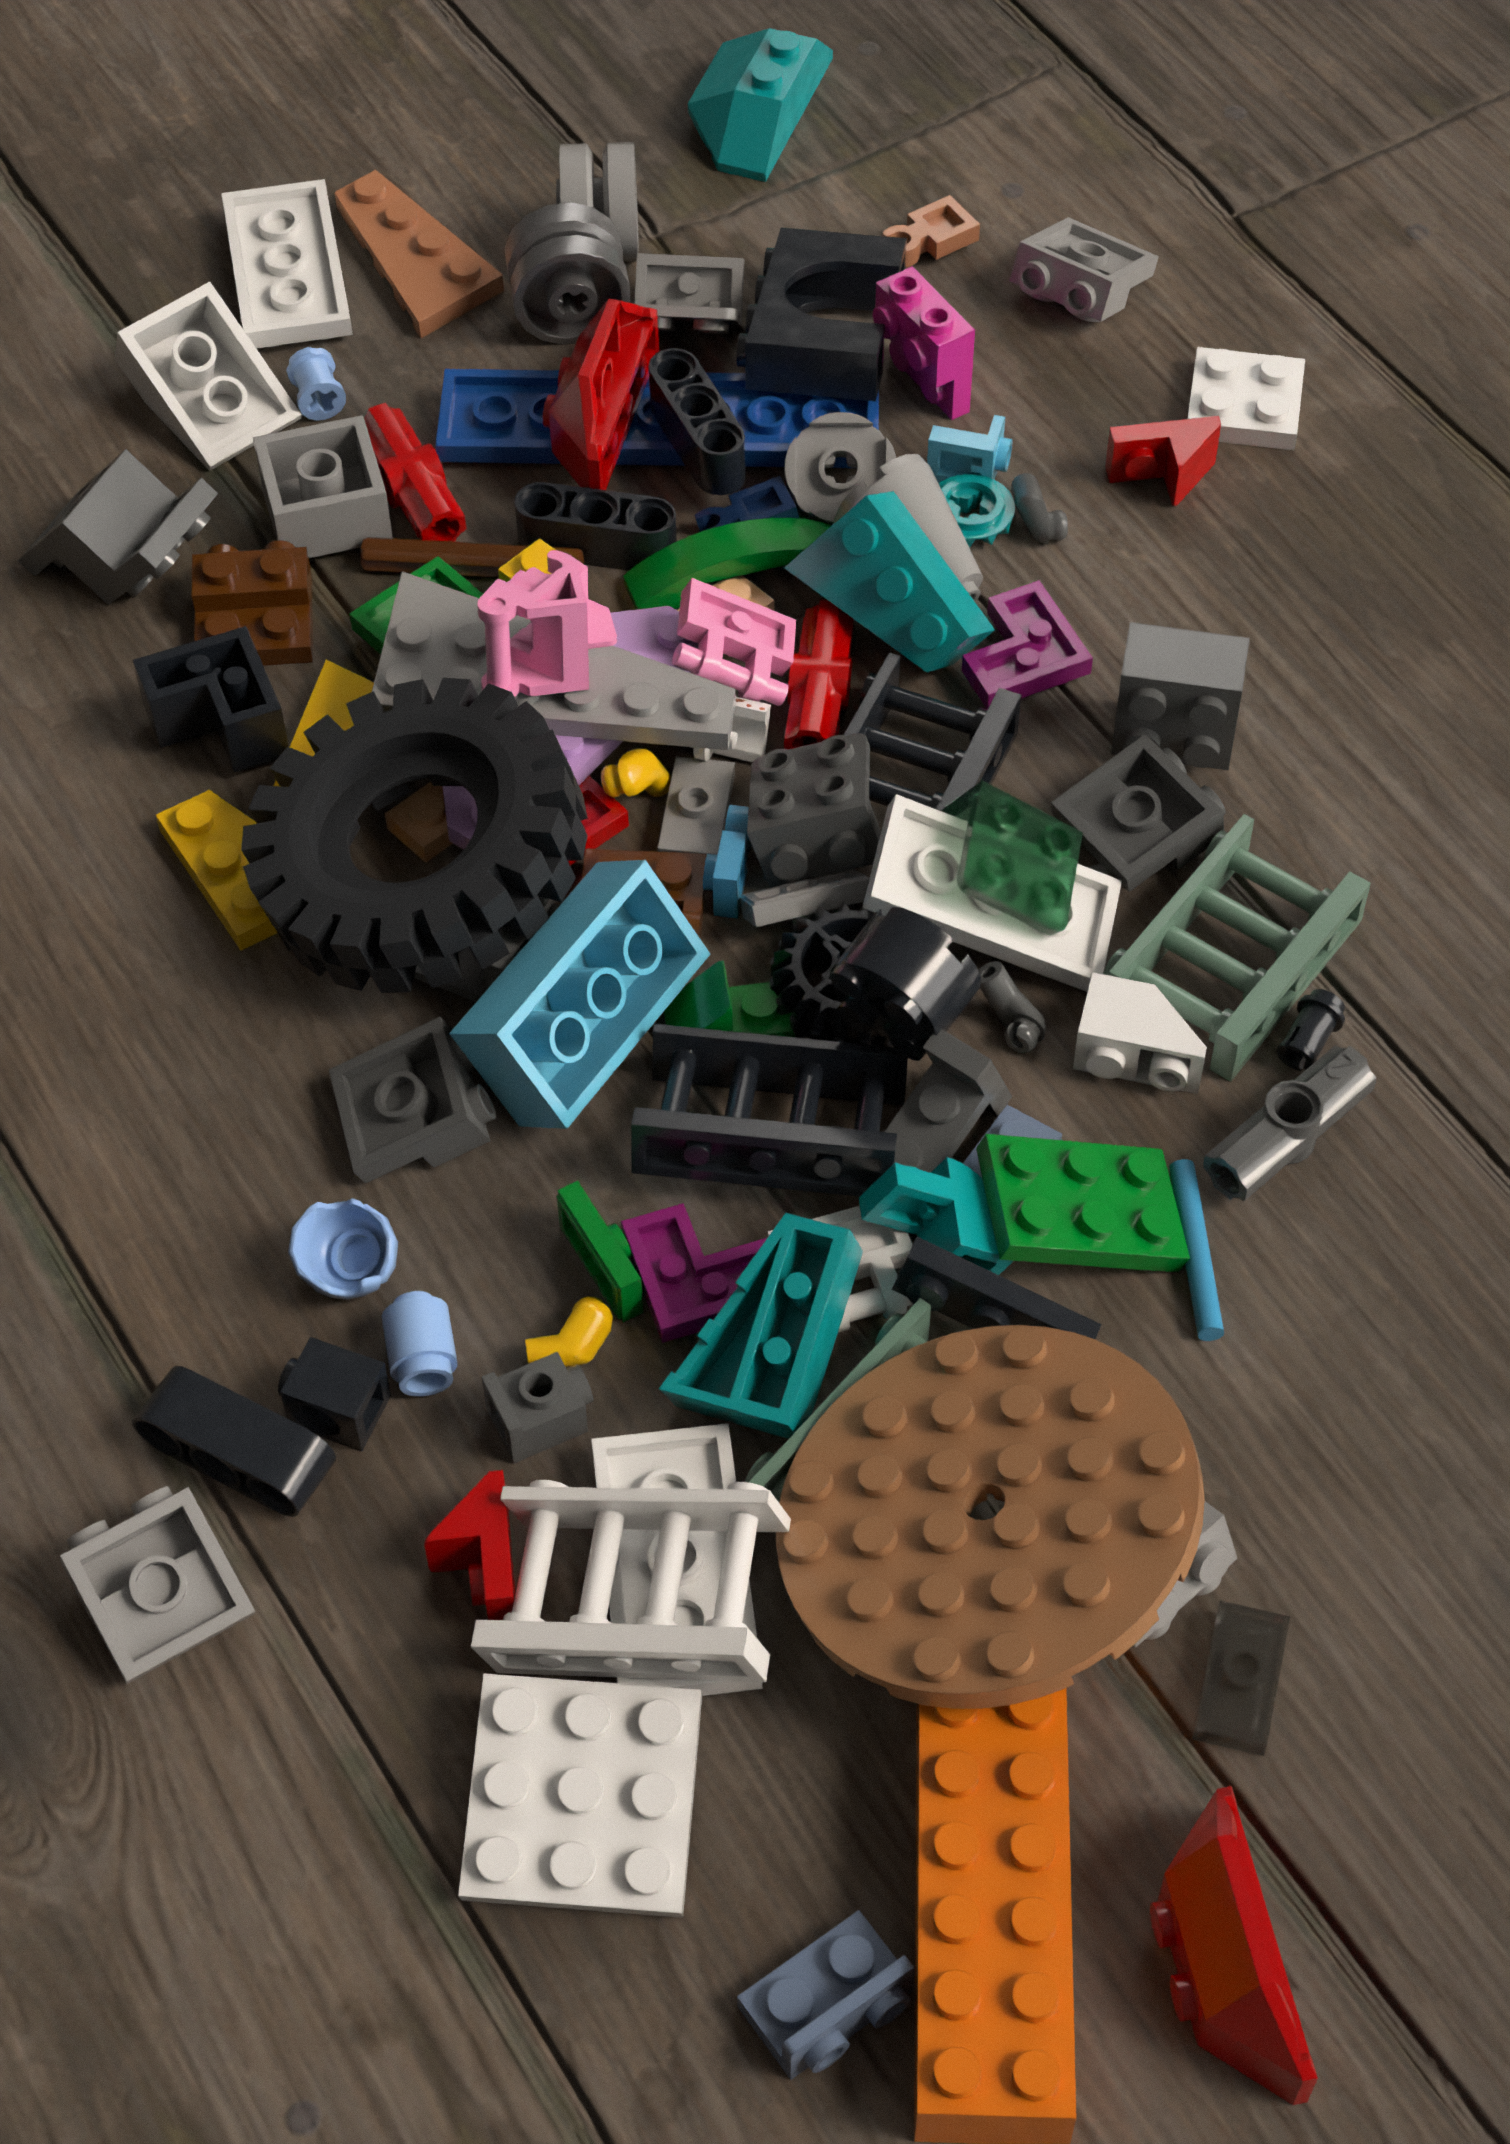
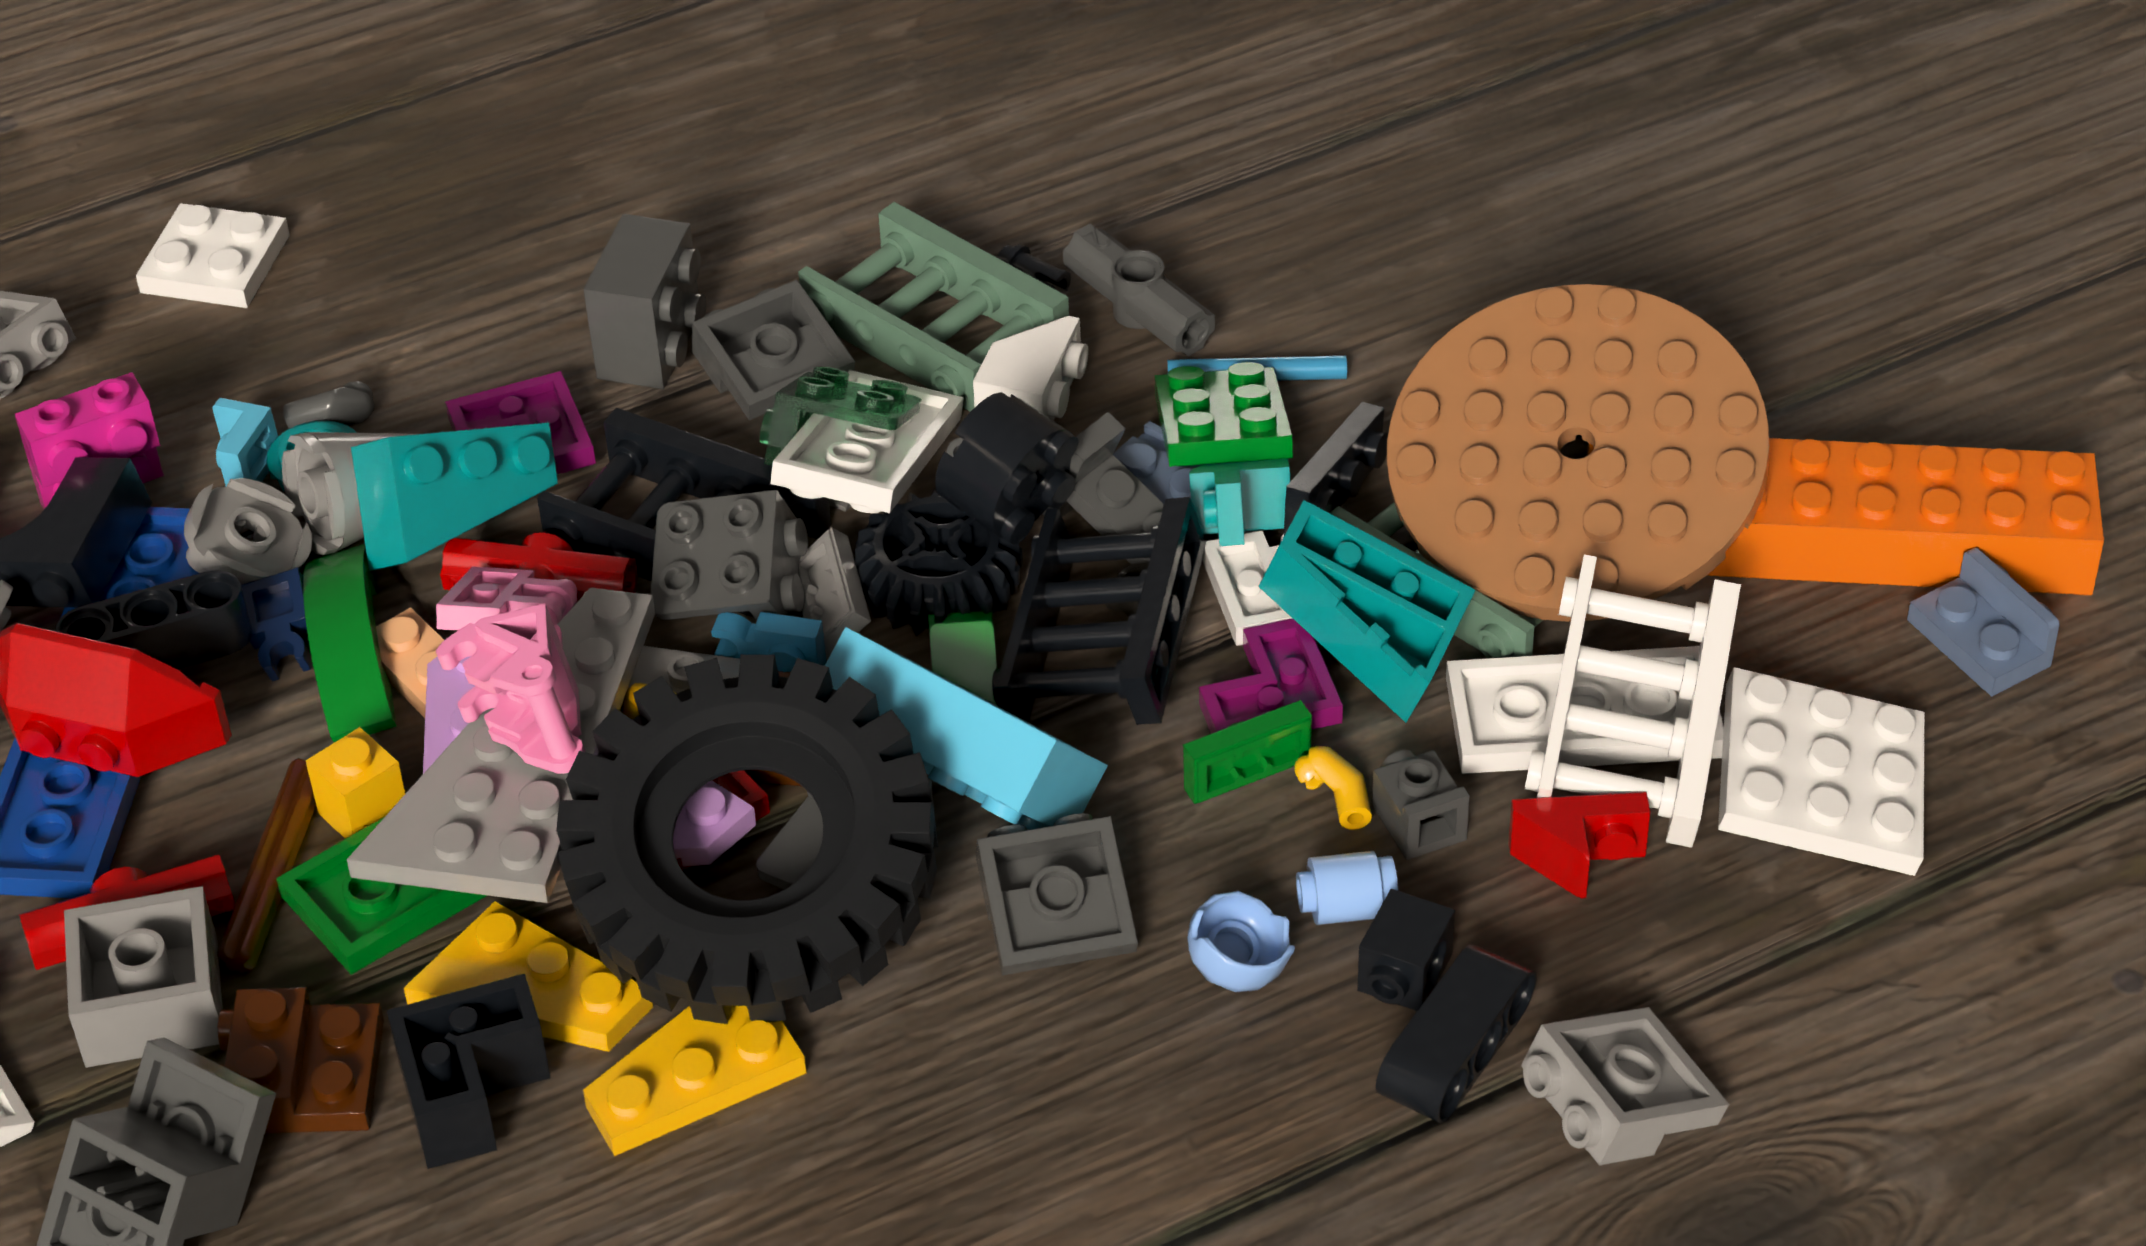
camera: 85 degrees left, 10 degrees down
black beam [515,482,677,571] -> none
red slope [1105,416,1221,506] -> none
red wedge [1150,1786,1318,2105] -> none

